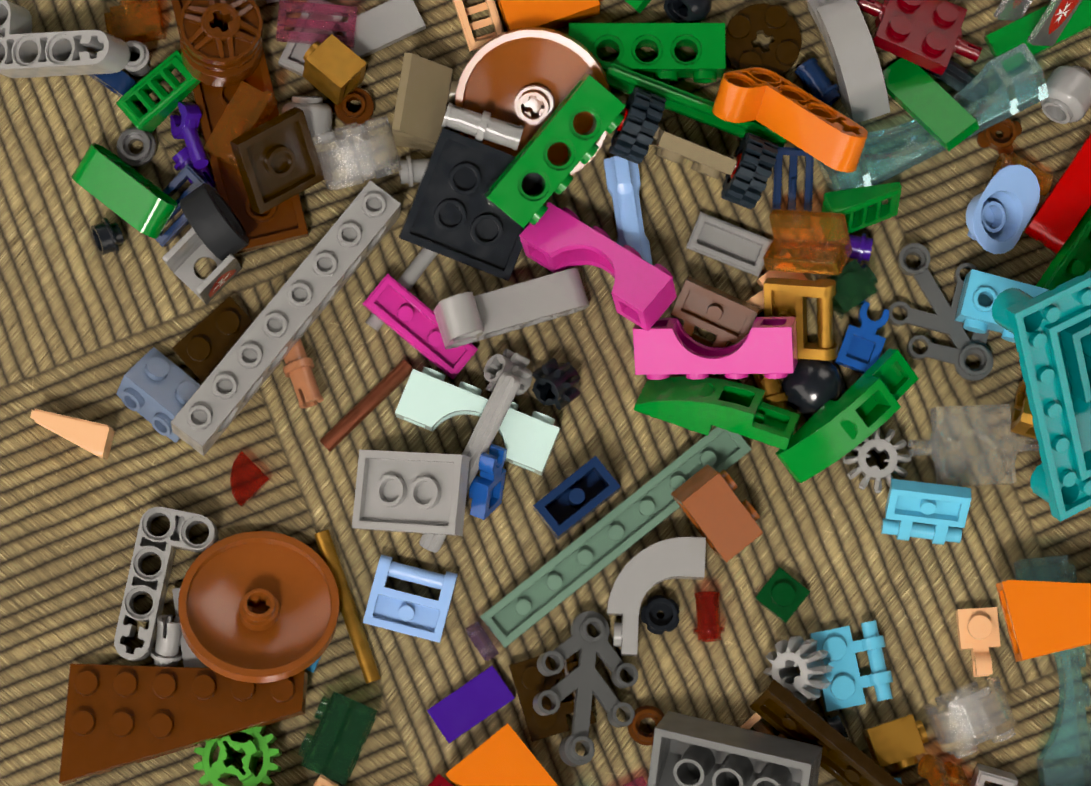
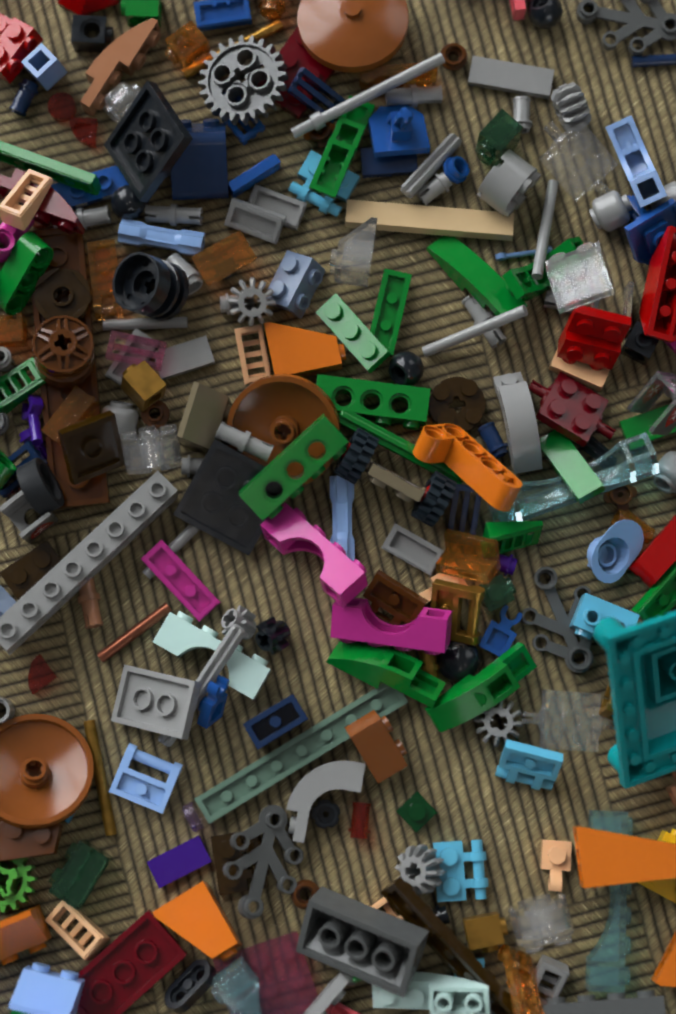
camera: 10 degrees right, 0 degrees up
light grey beam [433,268,590,349] -> none

